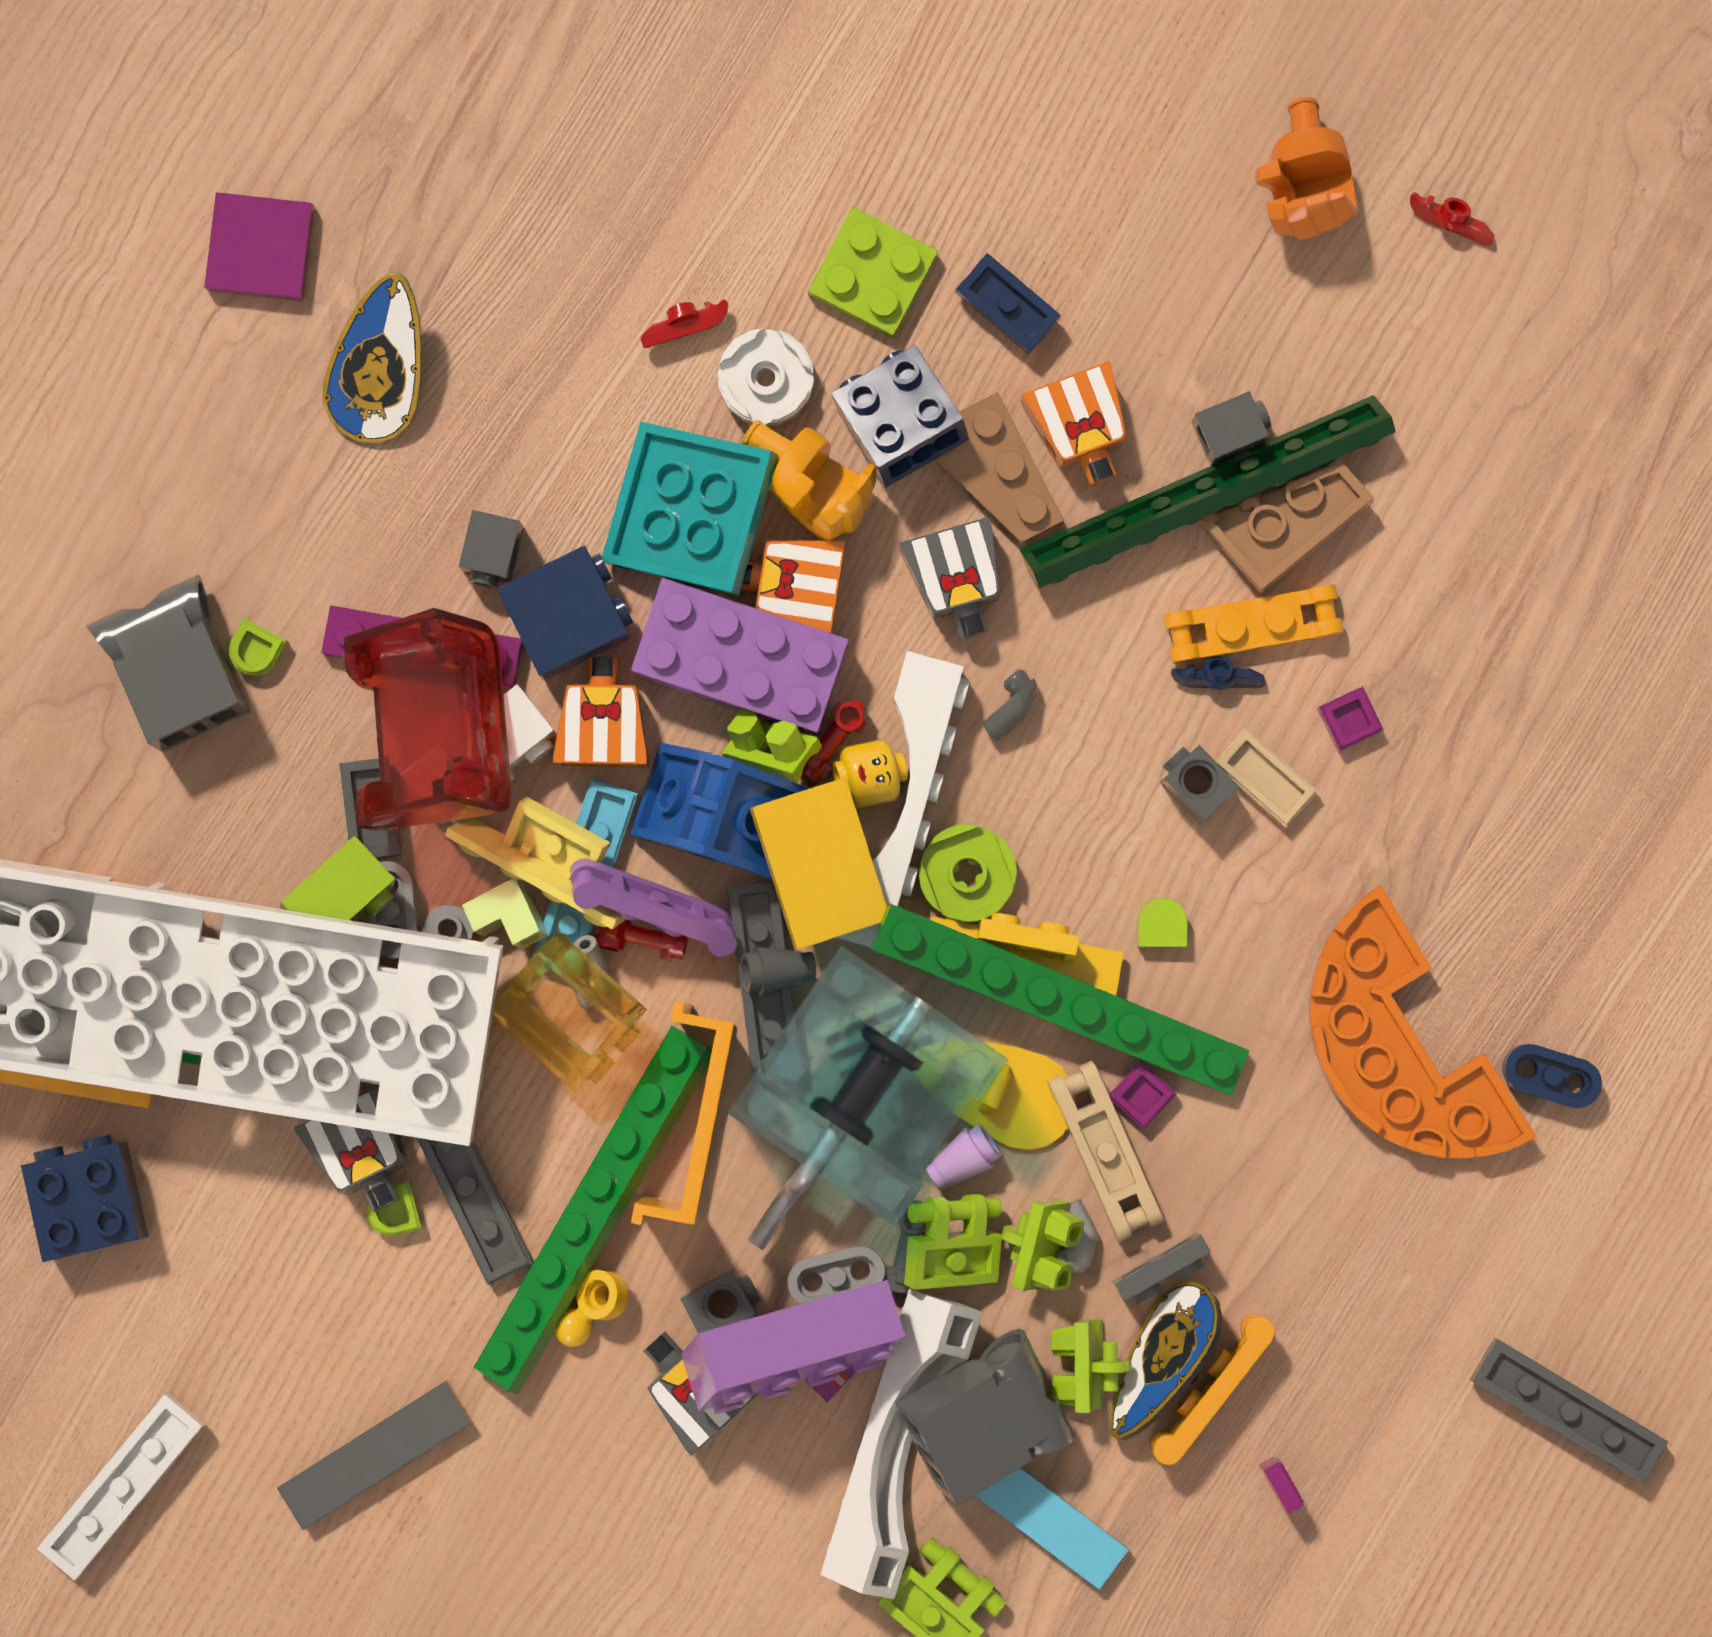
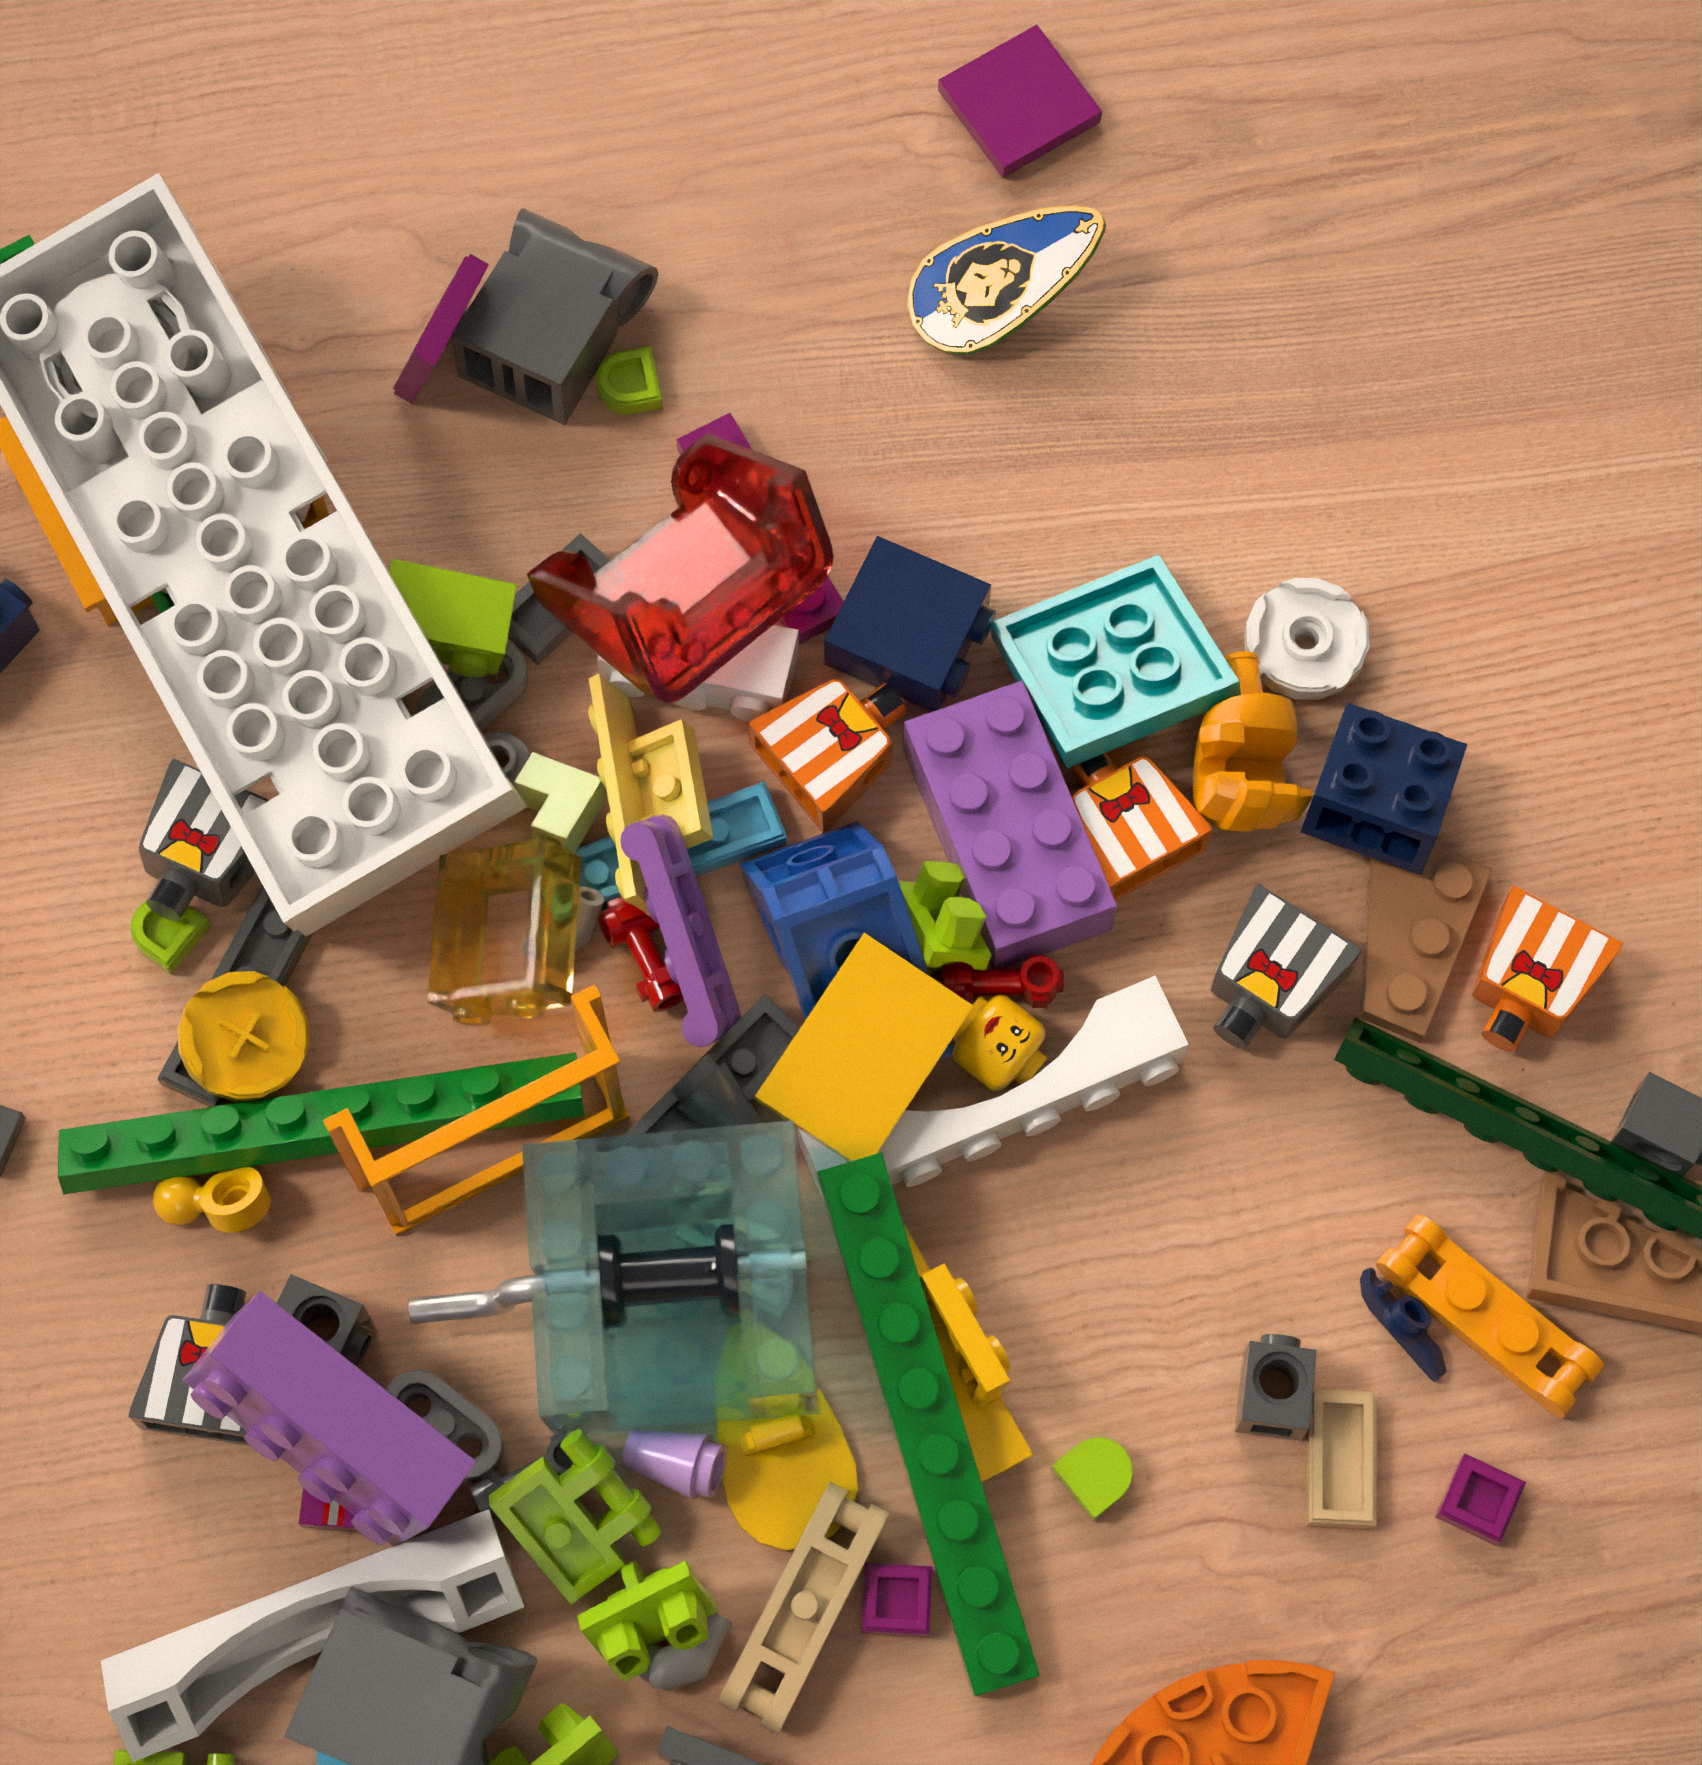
camera: 50 degrees right, 15 degrees down
dark grey brick [458,510,524,589] -> none
red piece [641,299,728,348] -> none
lime plate [808,206,938,339] -> none
lime plate [919,824,1017,922] -> none
dark blue plate [955,253,1061,355] -> none
dark grey arm [982,669,1038,740] -> none
none -> yellow tile [177,971,309,1101]
none -> magenta tile [393,254,489,404]

